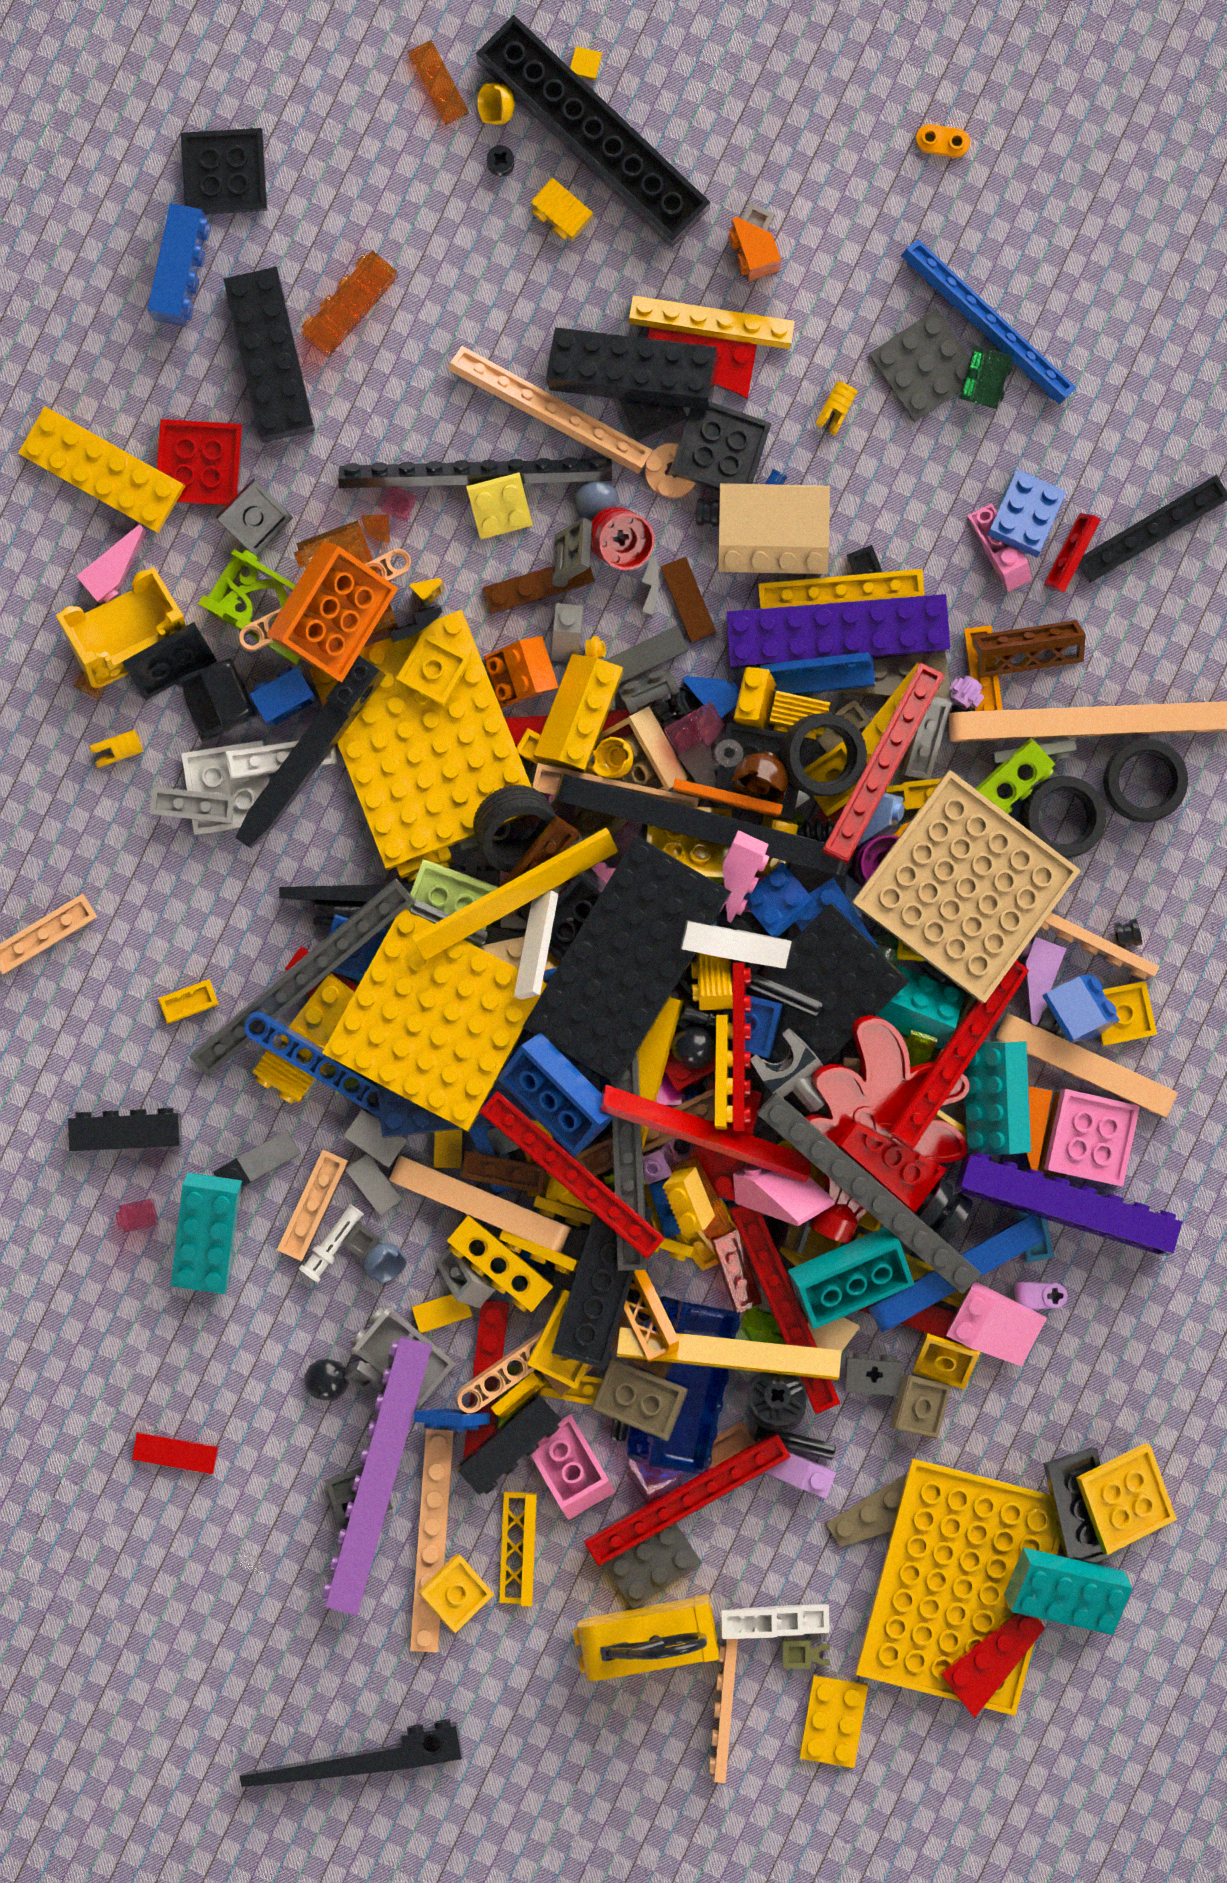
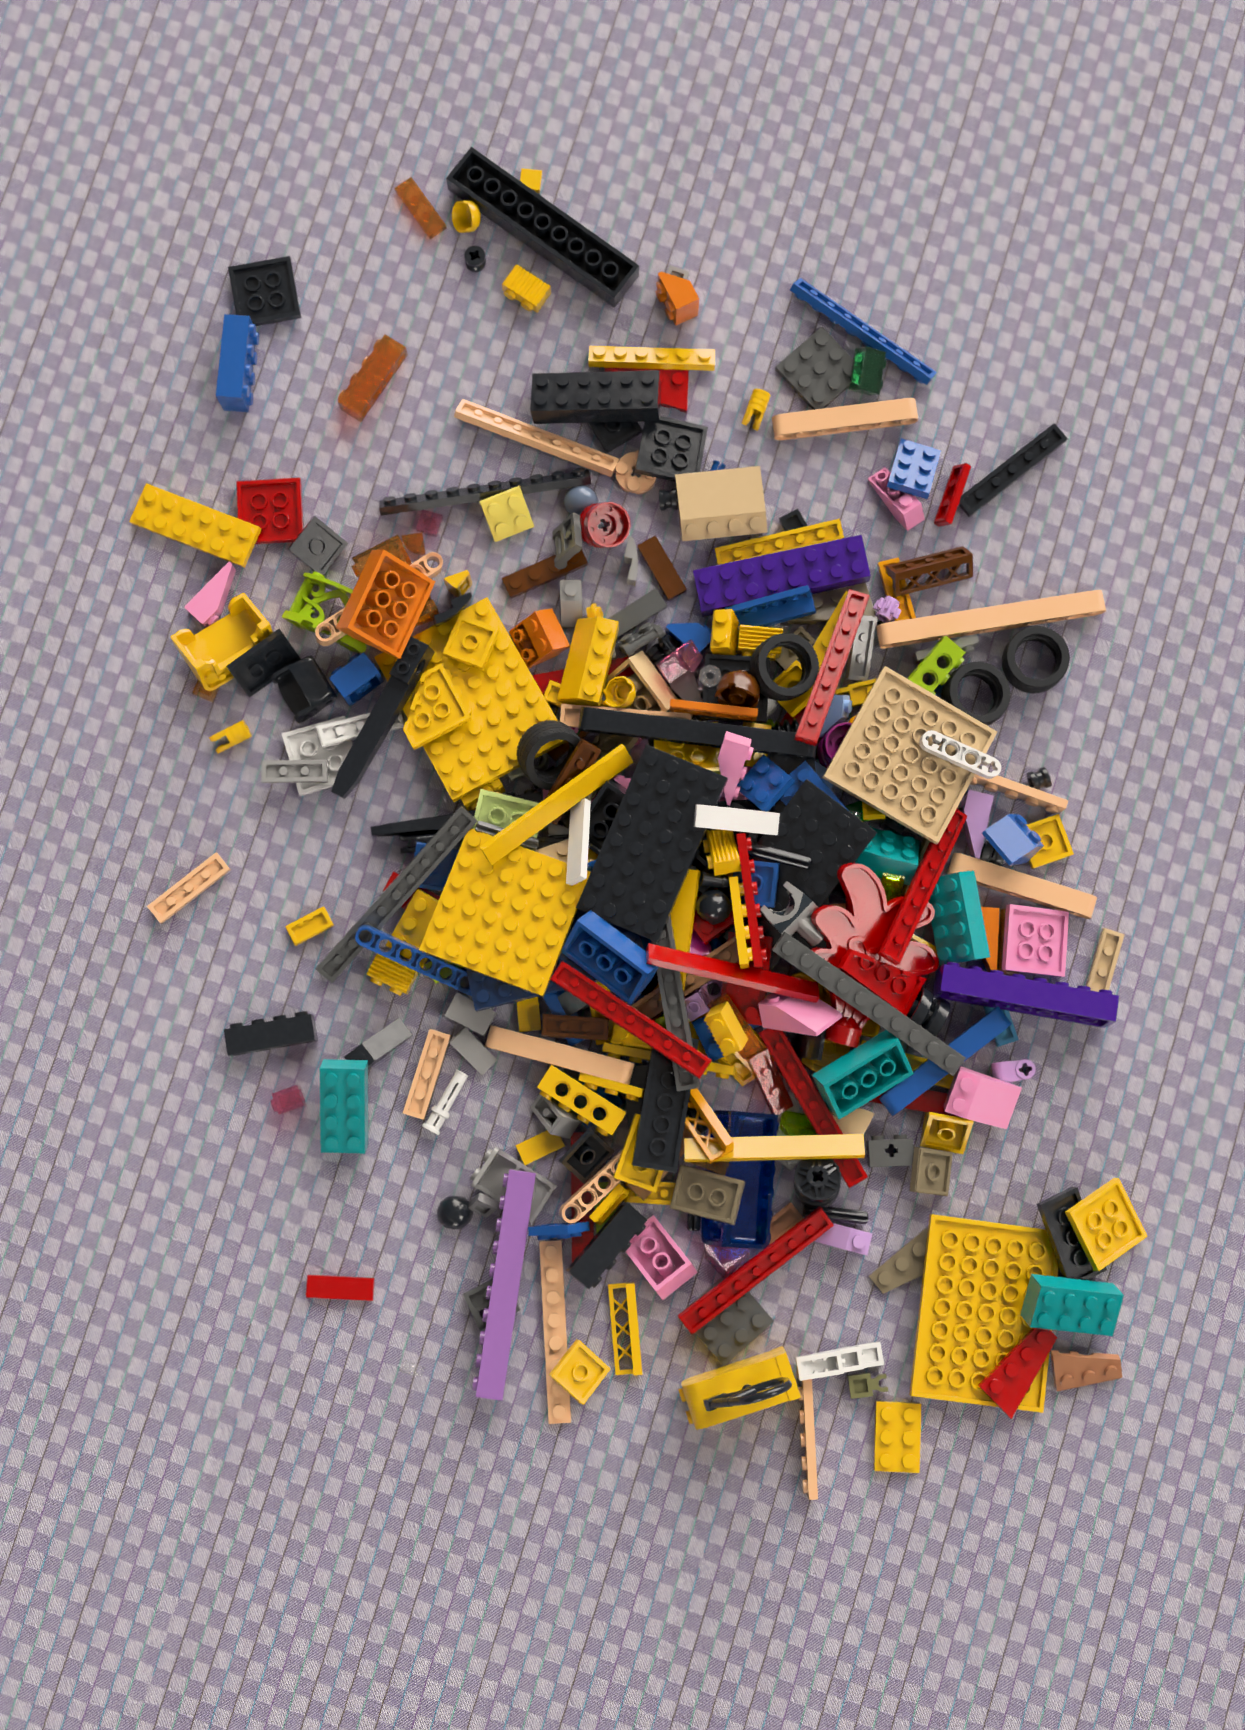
camera: 10 degrees left, 5 degrees down
black brick [223,266,316,443] -> none
black piece [239,1719,463,1787] -> none
flat silver plate [342,1222,381,1260] -> none
sand blue hair [364,1243,408,1284] -> none
light orange plate [916,124,970,158] -> none
none -> yellow plate [403,663,472,750]
none -> black slope [559,1127,615,1184]
none -> light nougat beam [772,398,918,441]
none -> white beam [919,730,1001,779]
none -> nougat wing [1050,1350,1122,1392]
none -> tan tile [1086,928,1125,992]

